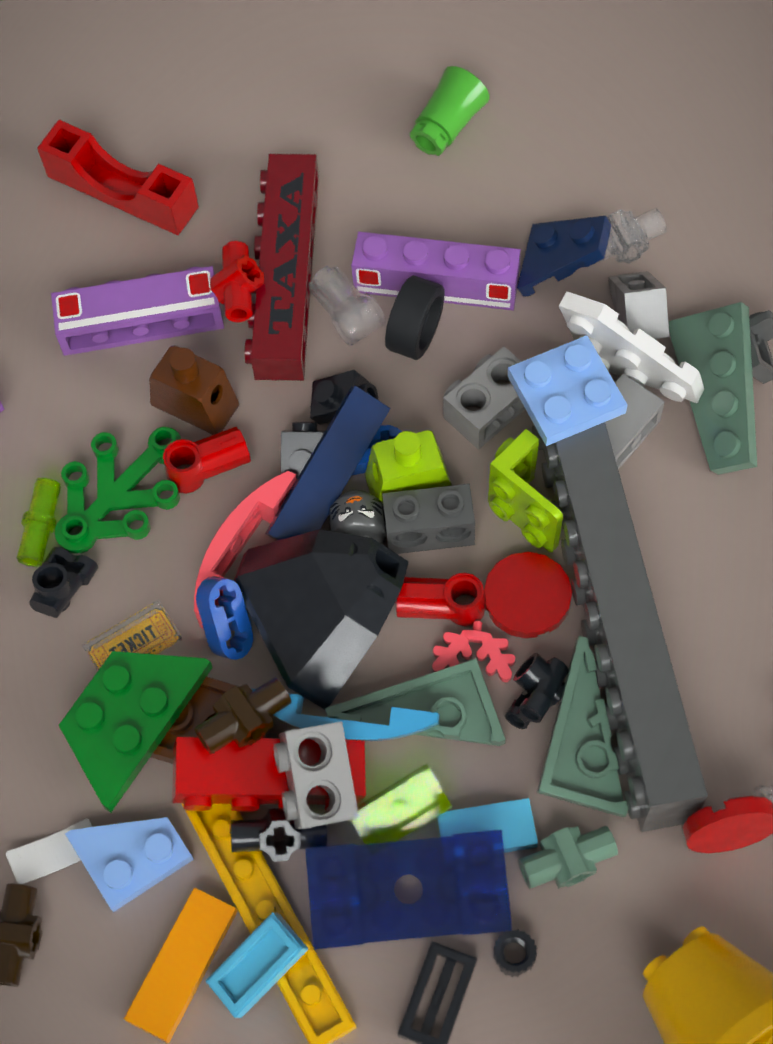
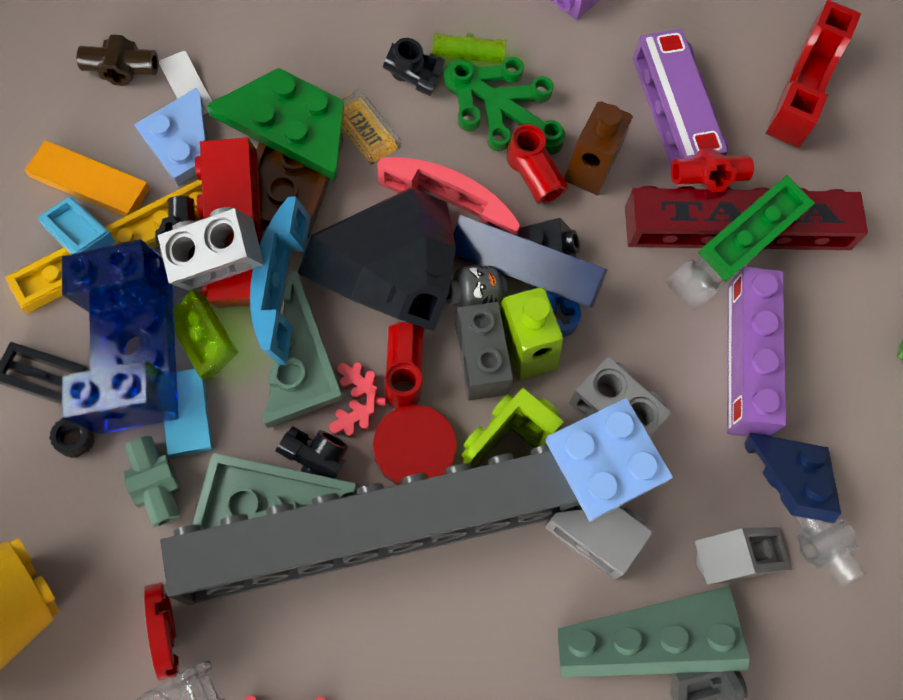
camera: 75 degrees right, 5 degrees up
dark brown axle [194,677,292,755] -> none
blue beam [196,576,253,660] -> none
black bracket [310,370,378,425] -> none
black tyre [385,275,445,360] -> none
white plate [559,291,705,403] -> none
none -> green plate [698,175,815,282]

